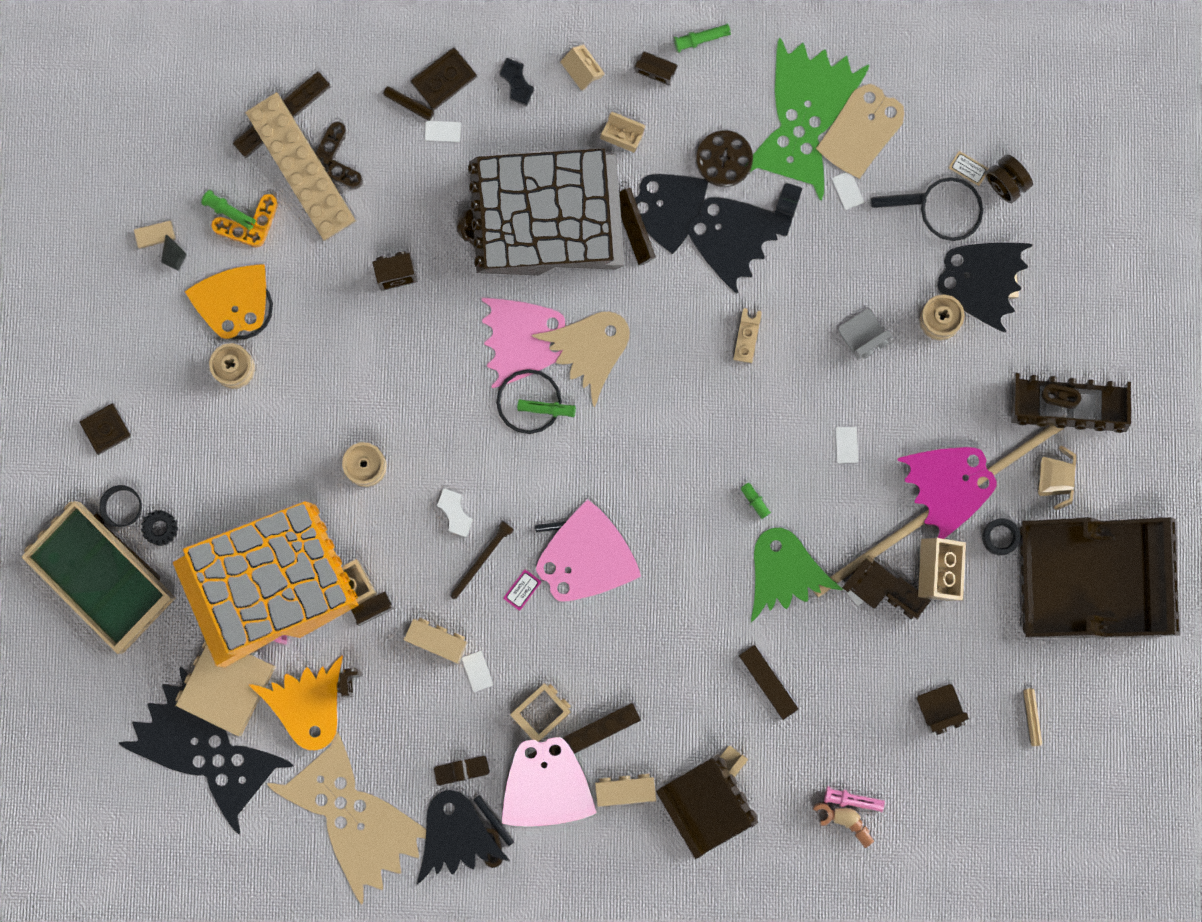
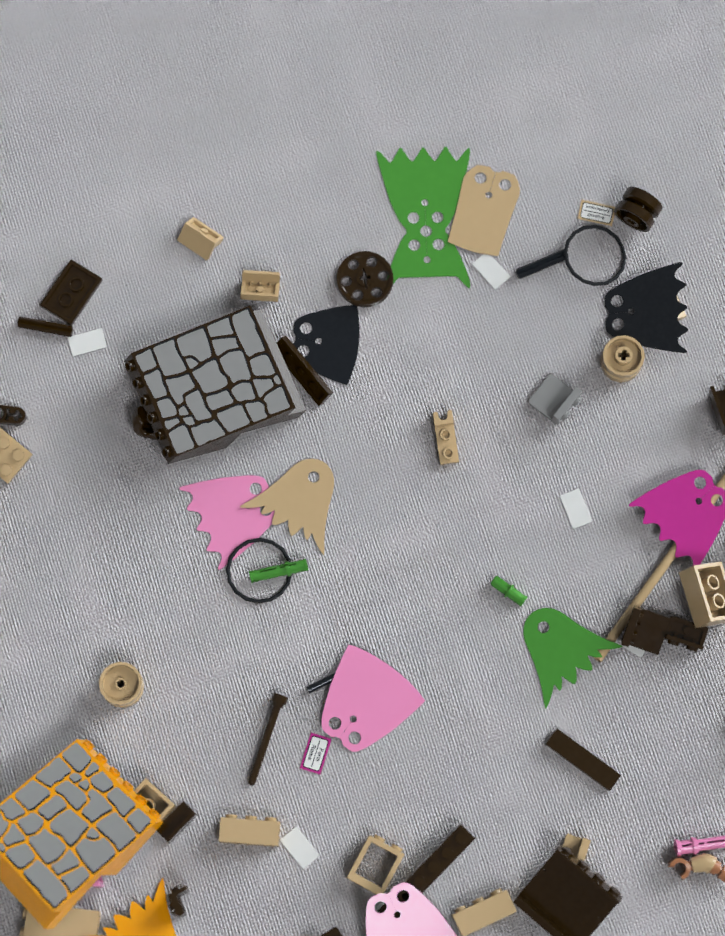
camera: 25 degrees left, 5 degrees down
dark brown brick [372,251,418,291] -> none
white tile [437,488,473,538] -> none
black tile [500,58,534,107] -> none
dark brown panel [635,52,678,86] -> none
bright green pin [673,23,731,53] -> none
black piece [687,197,788,294] -> none
black piece [773,183,802,236] -> none

